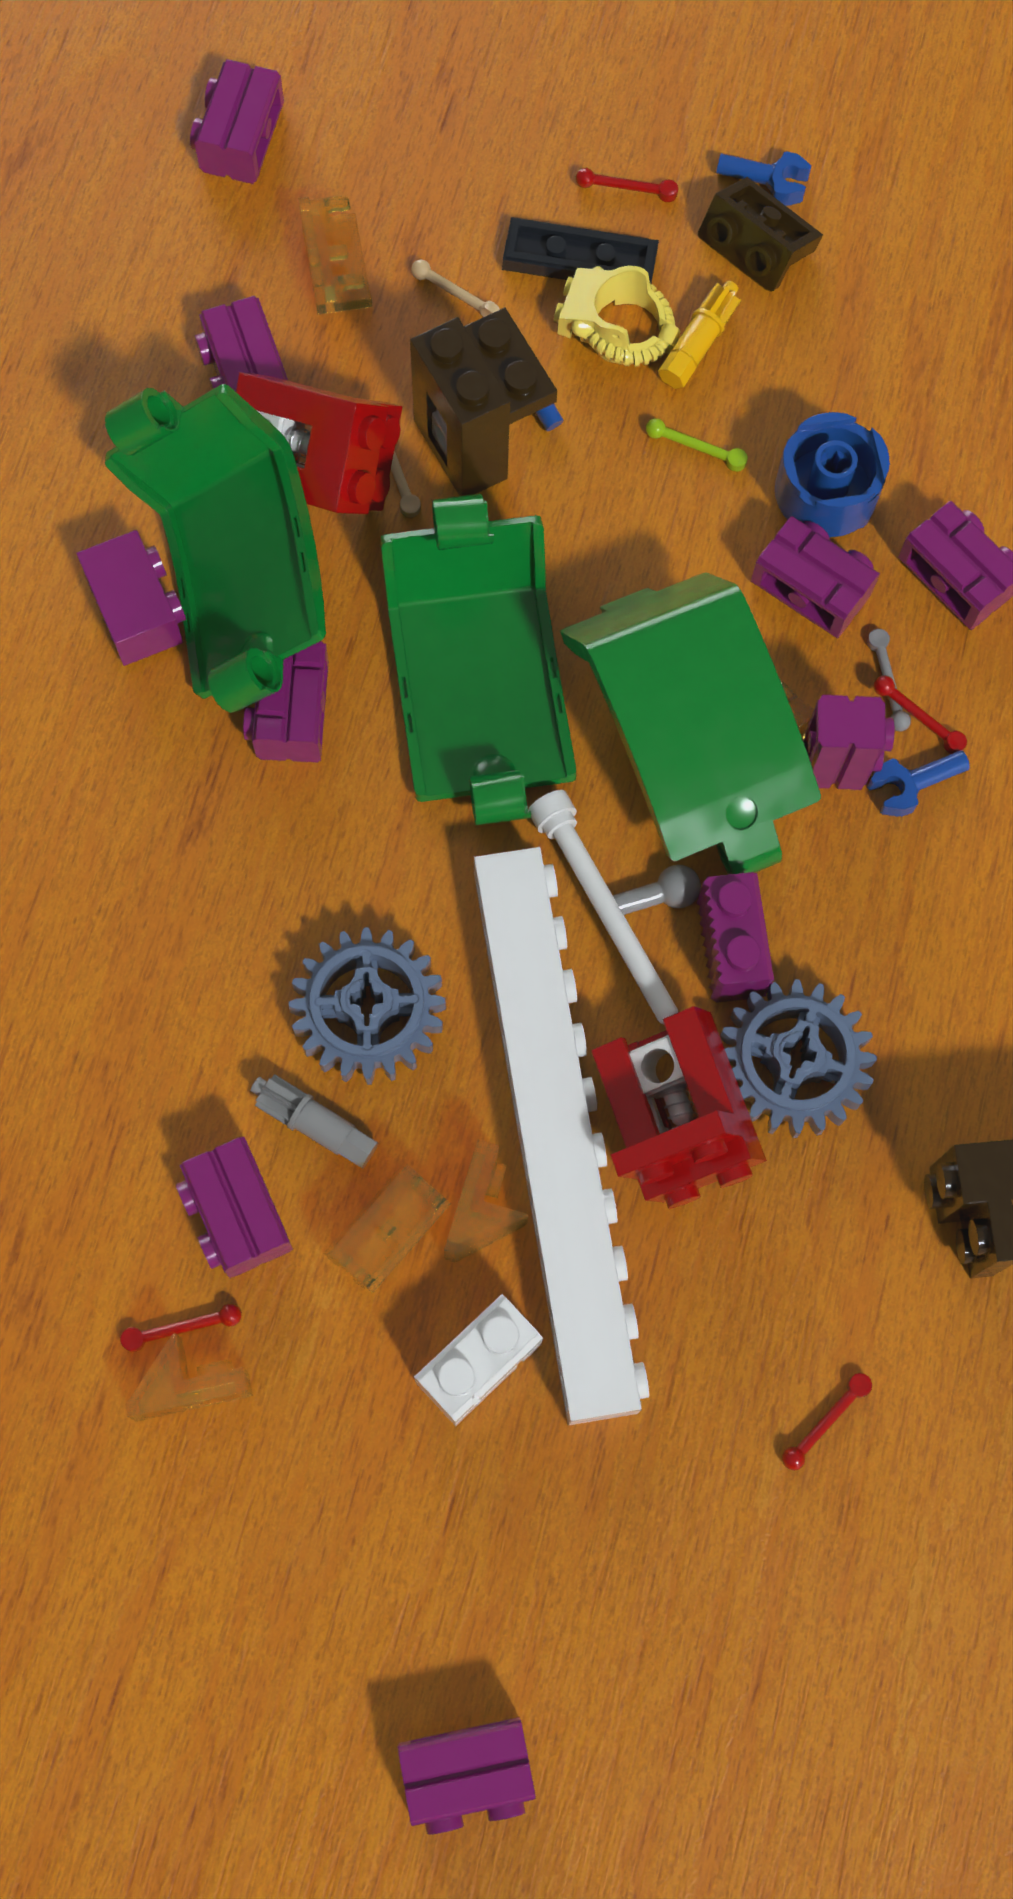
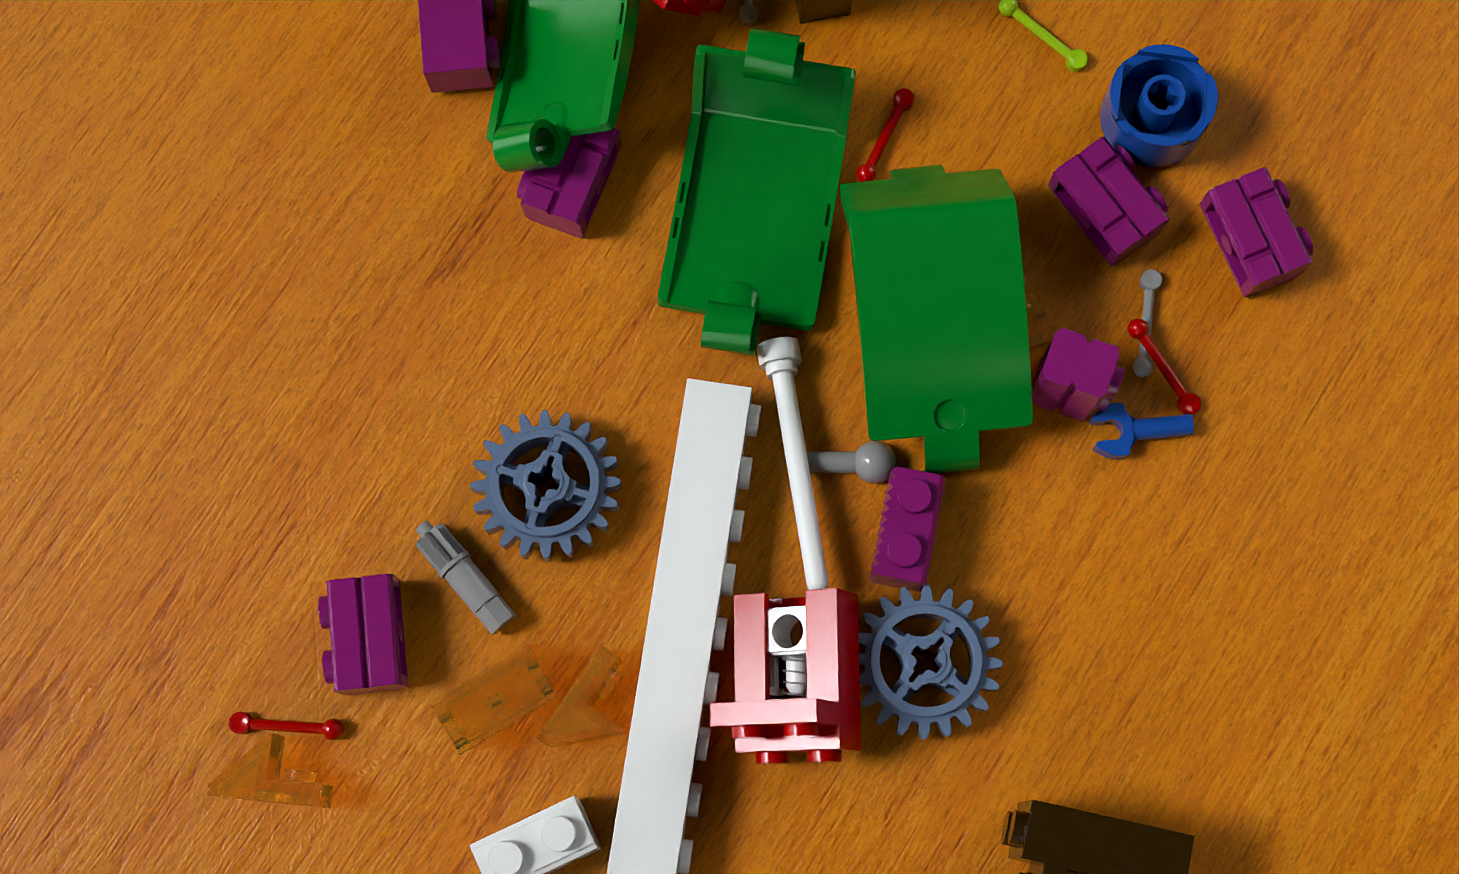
camera: 25 degrees right, 5 degrees up
none -> red hinge [856,88,914,182]

